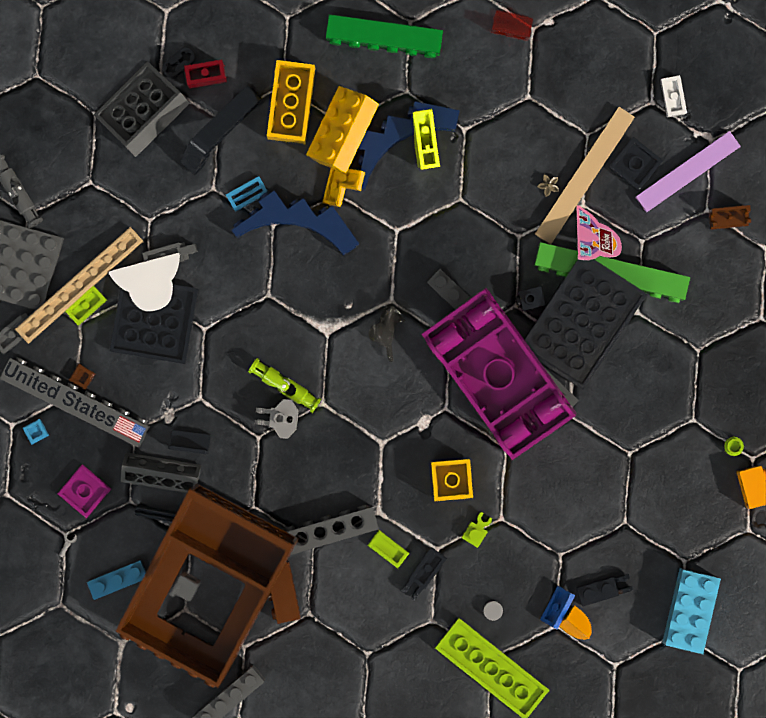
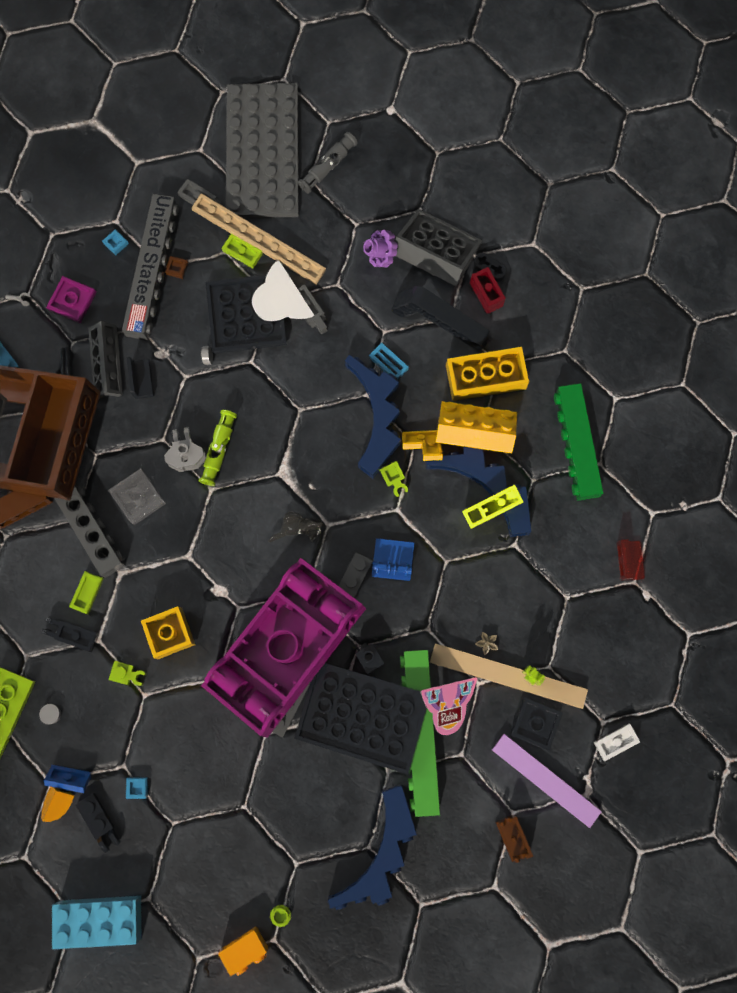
camera: 80 degrees right, 10 degrees down
none -> clear brick [108,468,166,525]
none -> dark azure tile [126,777,148,799]
none -> light grey tile [201,346,213,365]
none -> dark blue arch [328,785,417,910]
none -> medium lavender plant [363,230,398,268]
none -> blue hinge [372,539,414,581]
none -> lime plate [380,461,408,497]
none -> lime plate [522,666,545,686]

